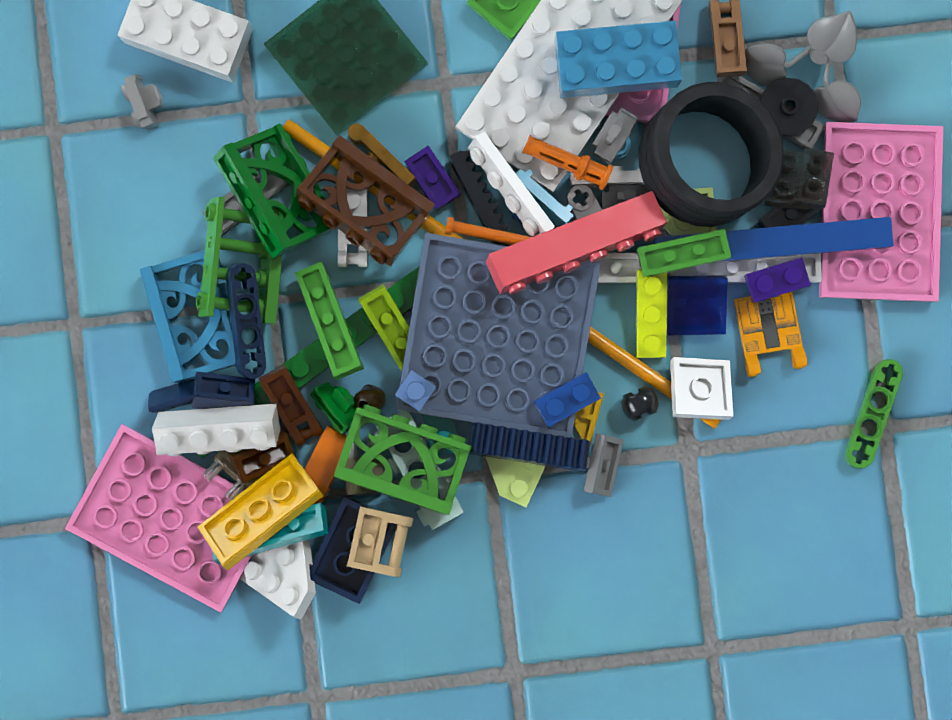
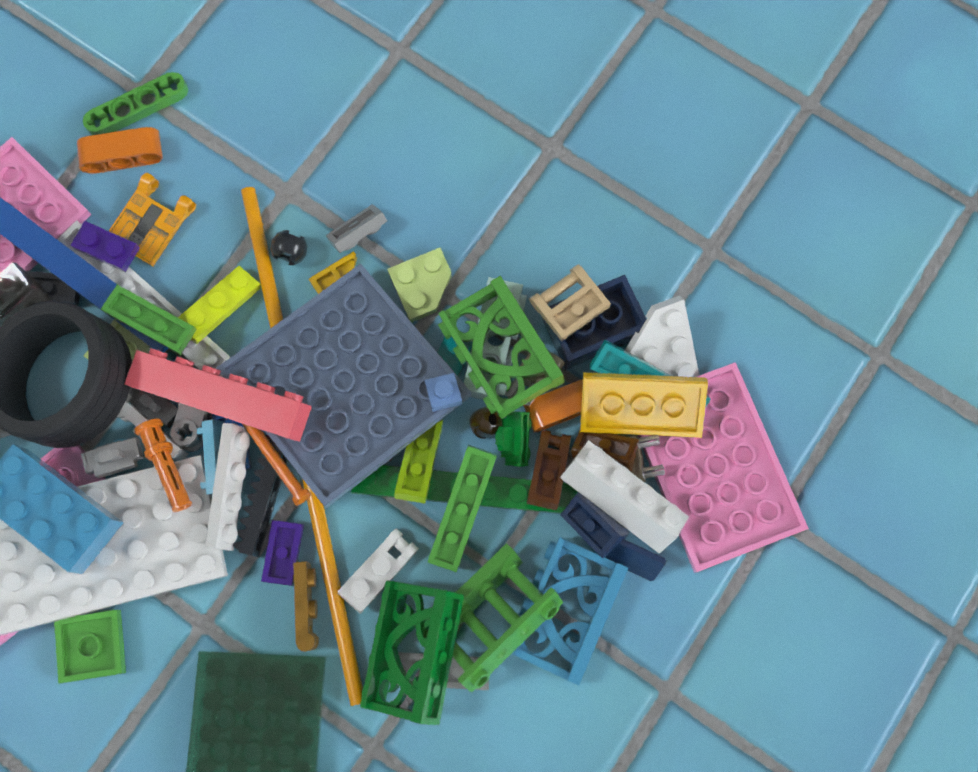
camera: 140 degrees left, 10 degrees down
dark blue beam [226,263,266,379] -> none
reddish brown fence [296,135,435,266] -> none
dark blue gear [469,422,590,472] -> none
blue plate [534,372,601,427] -> none
clear blue plate [667,275,728,336] -> none
white plate [670,357,733,420] -> none
none -> orange beam [77,127,163,174]

